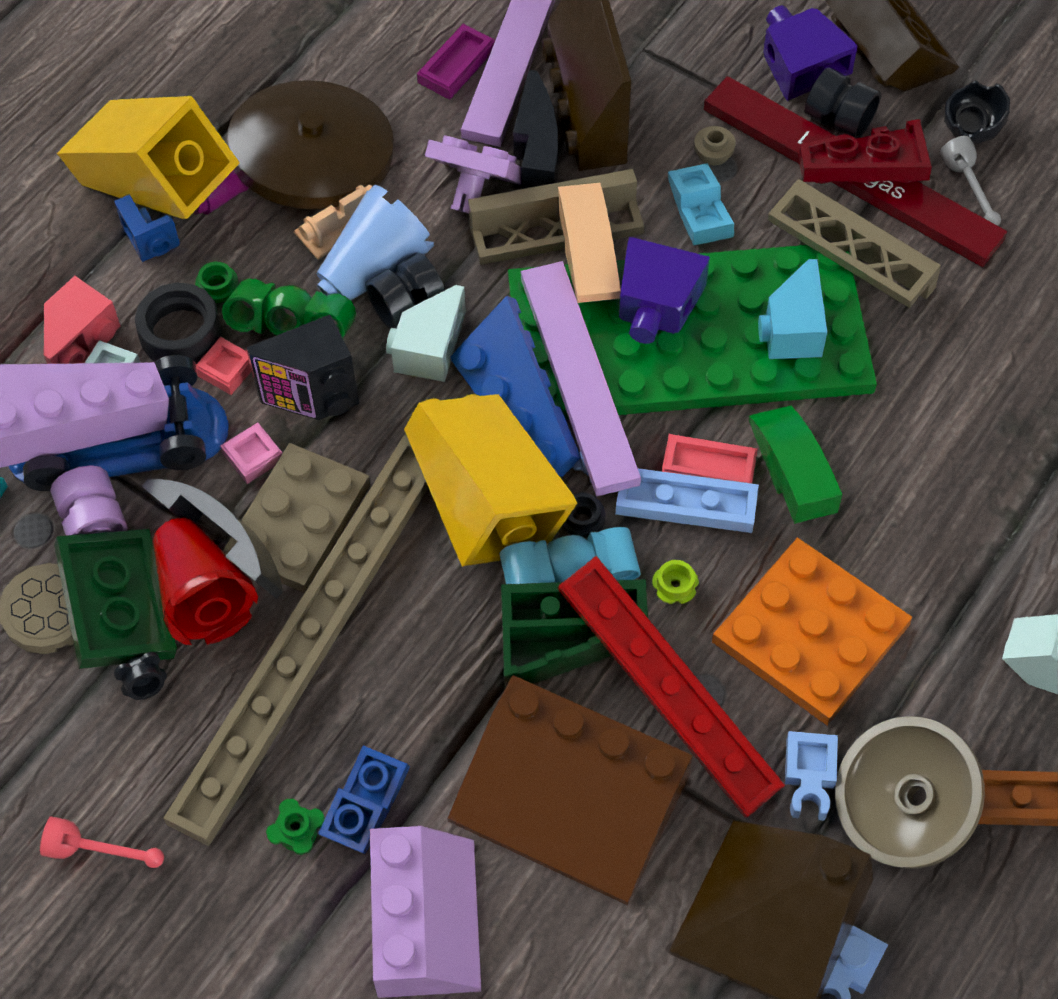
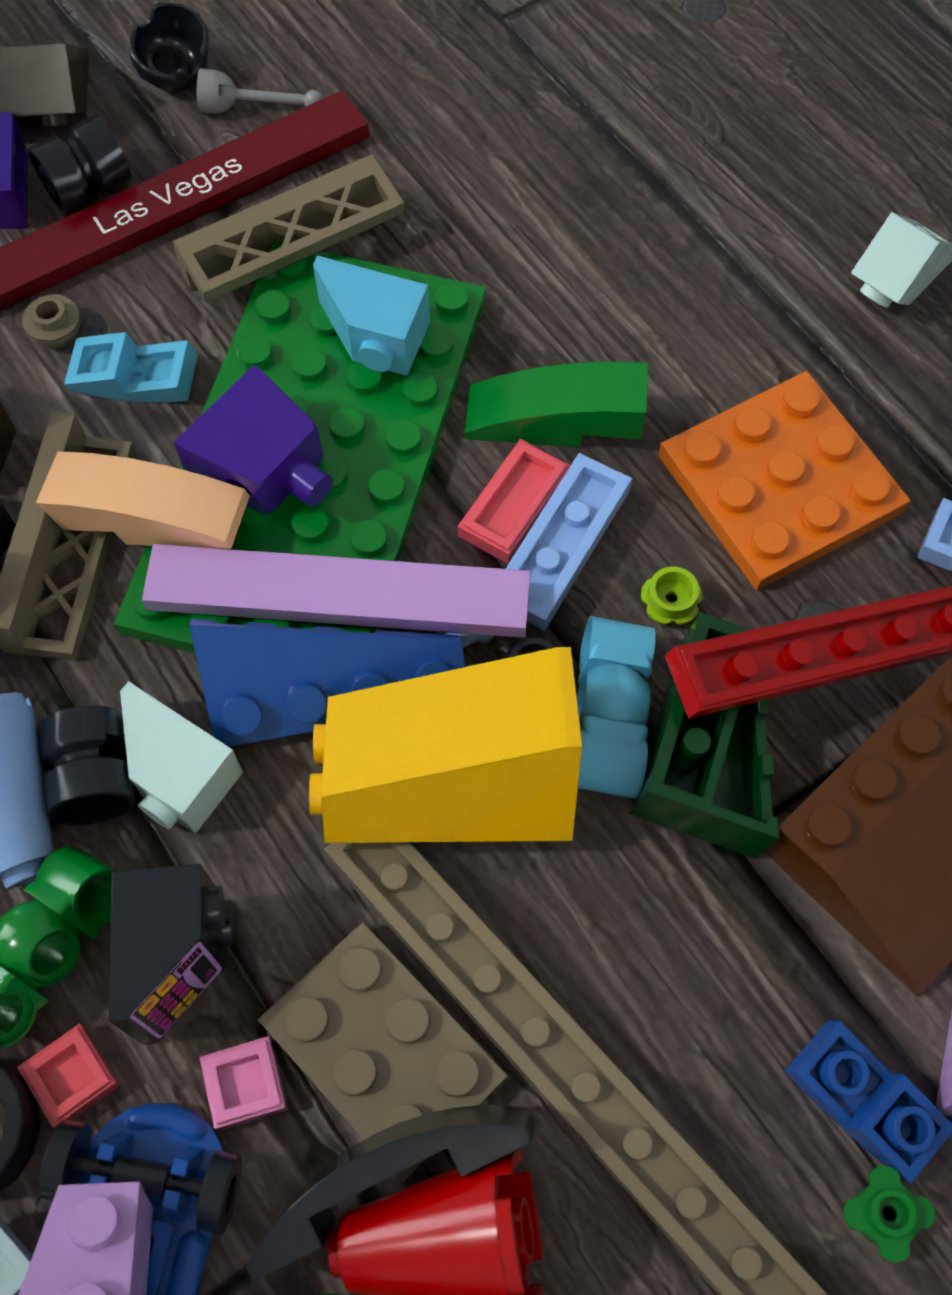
camera: 70 degrees left, 5 degrees up
dark red wing [799,119,932,184] -> none

